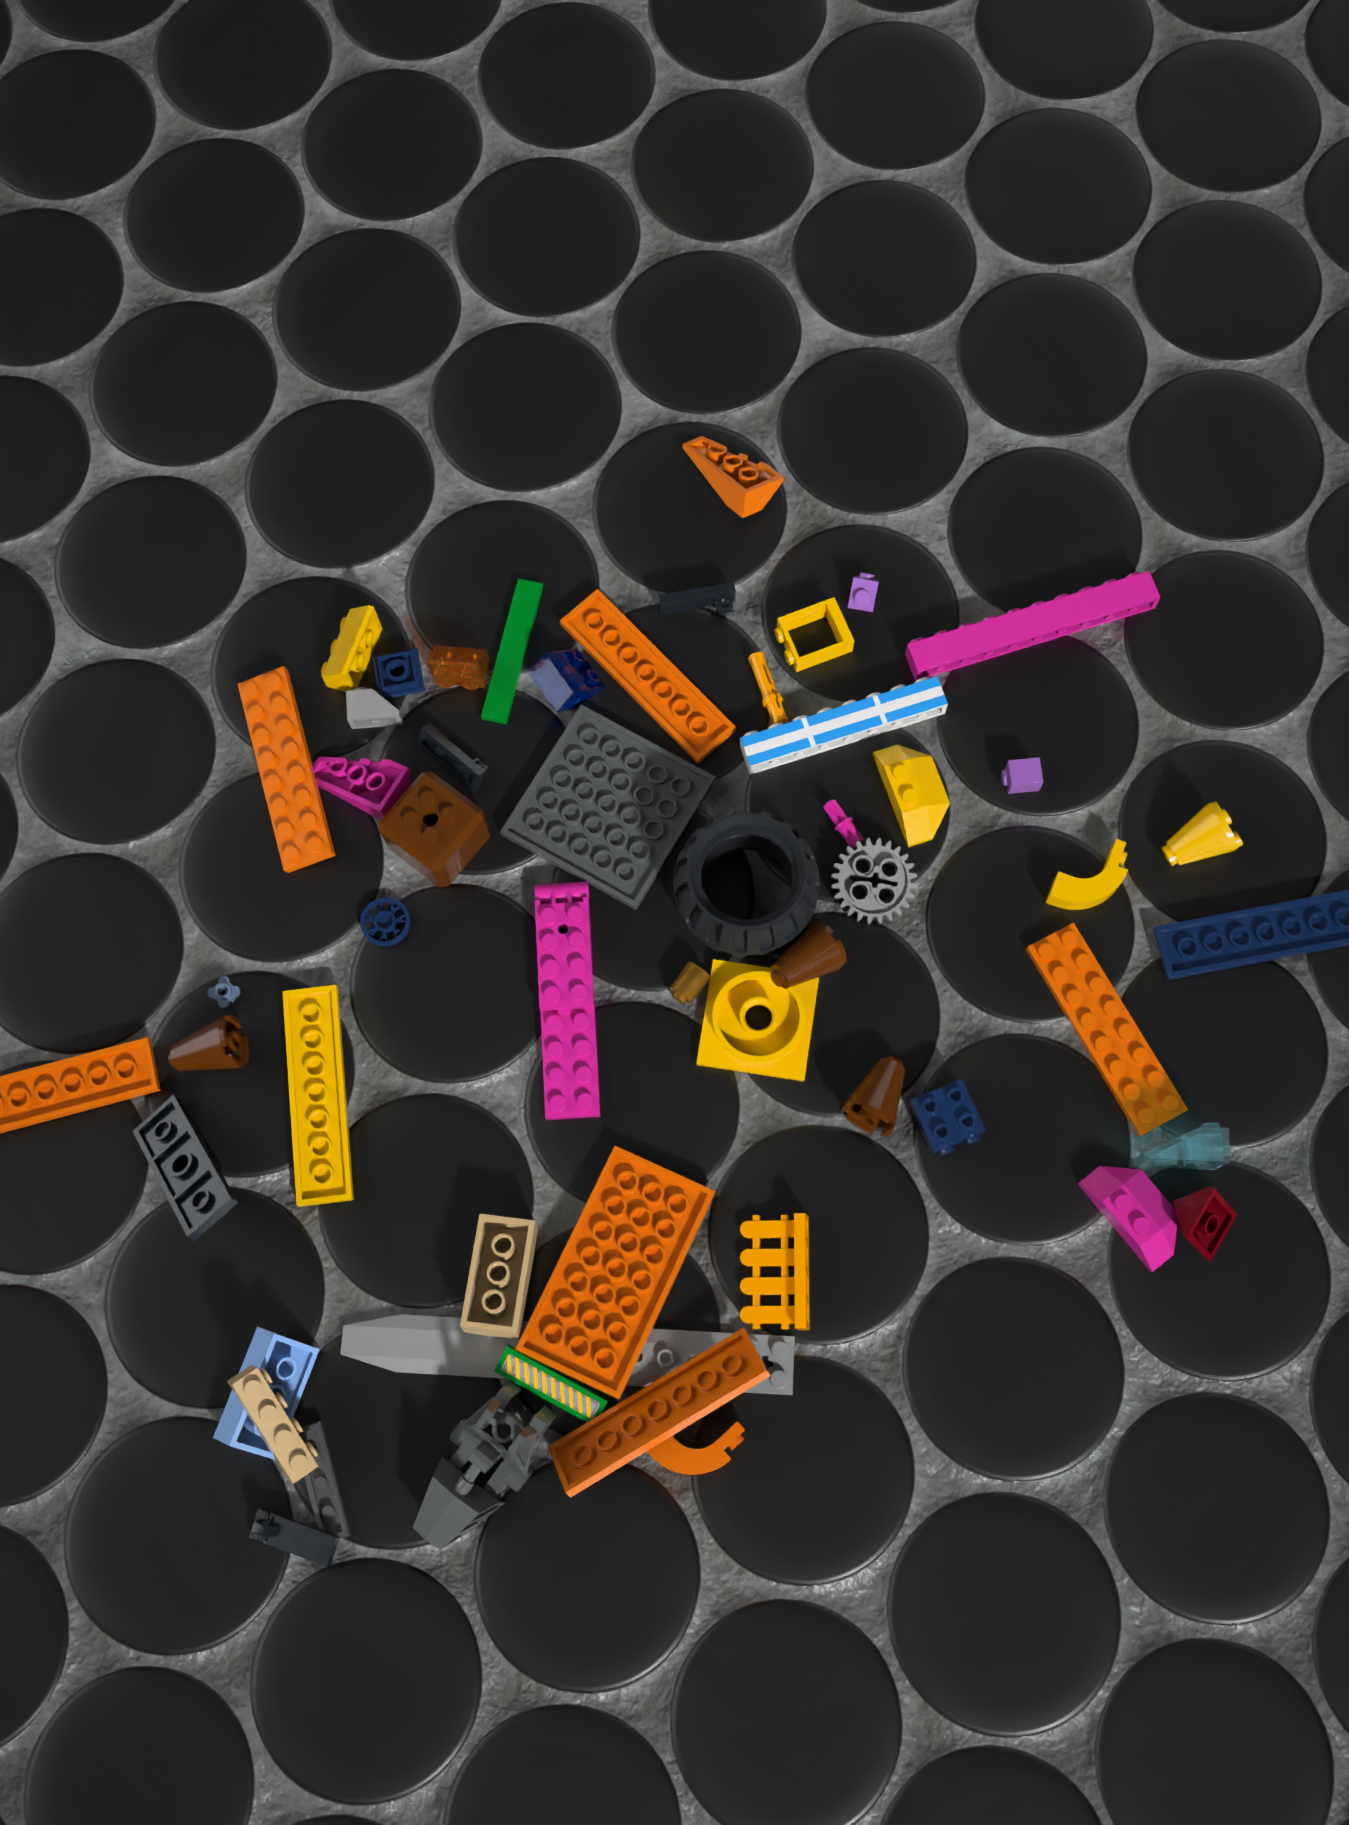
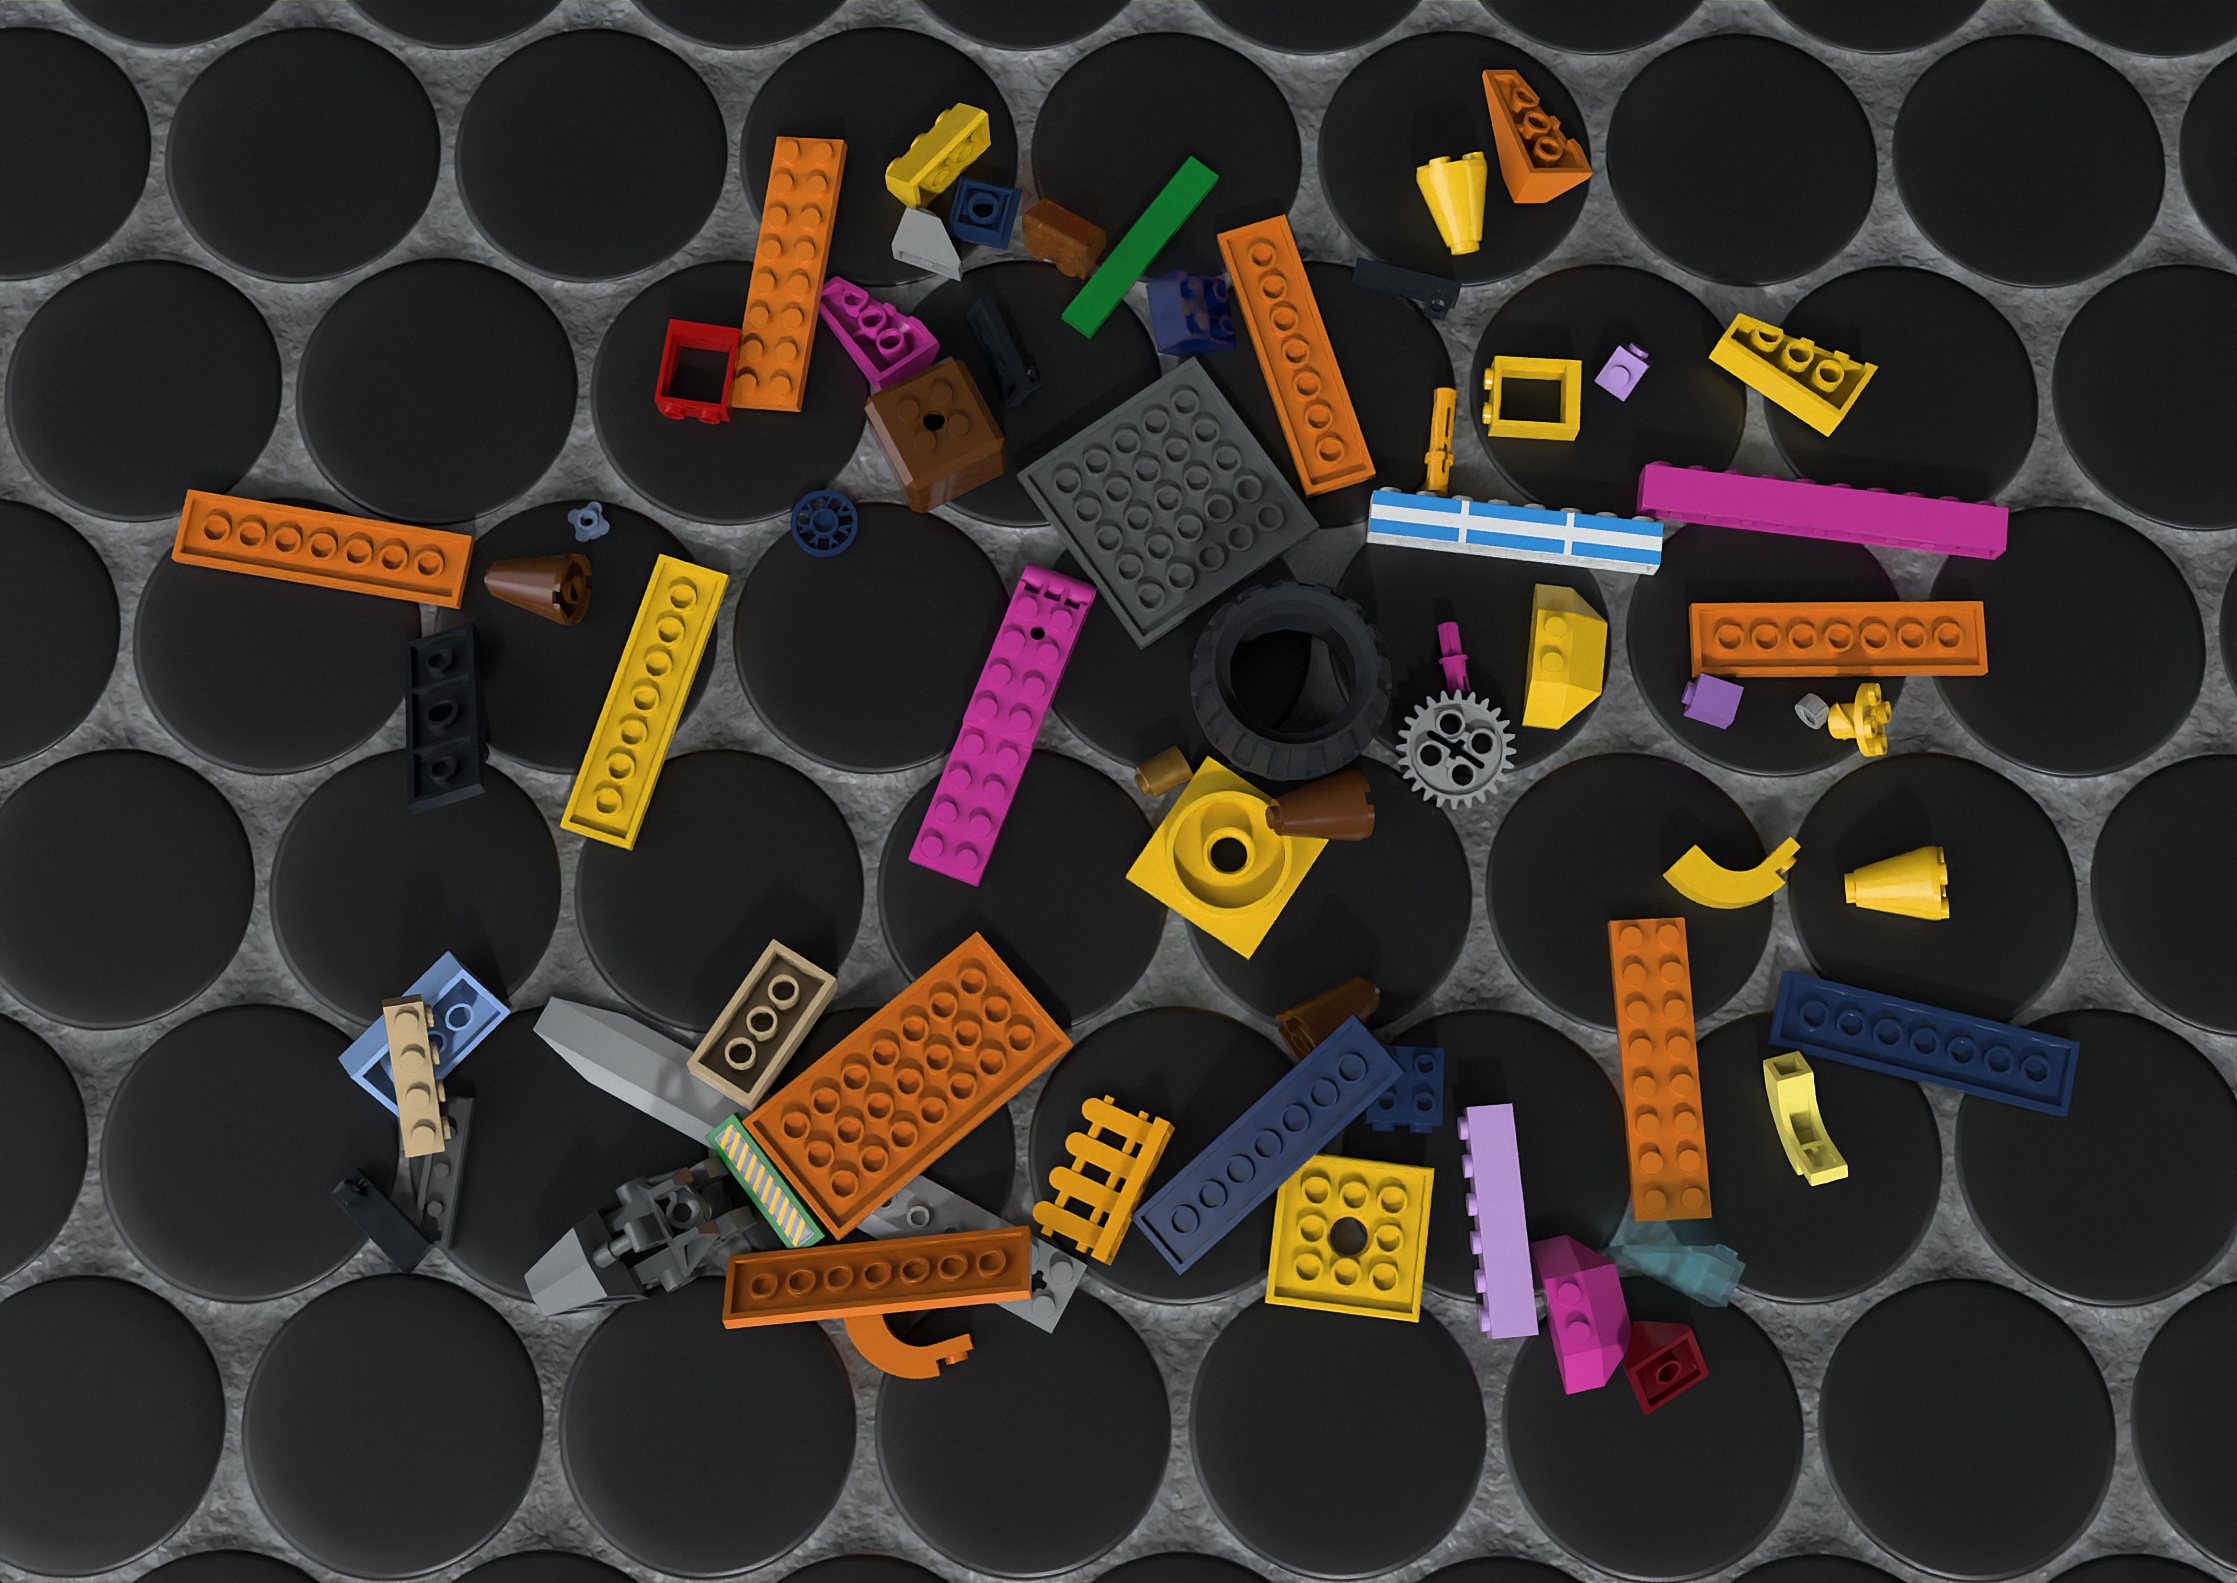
camera: 20 degrees right, 5 degrees up
none -> red window [654,319,743,424]
none -> dark blue plate [1130,1014,1407,1275]
none -> yellow piece [1265,1153,1435,1323]
none -> yellow cone [1416,152,1487,255]
none -> lavender brick [1457,1103,1539,1339]
none -> orange plate [1689,601,1988,678]
none -> yellow wedge [1708,313,1878,437]
none -> light yellow arch [1763,1051,1848,1186]
none -> light grey axle [1795,693,1830,729]
none -> yellow plate [1827,683,1892,757]

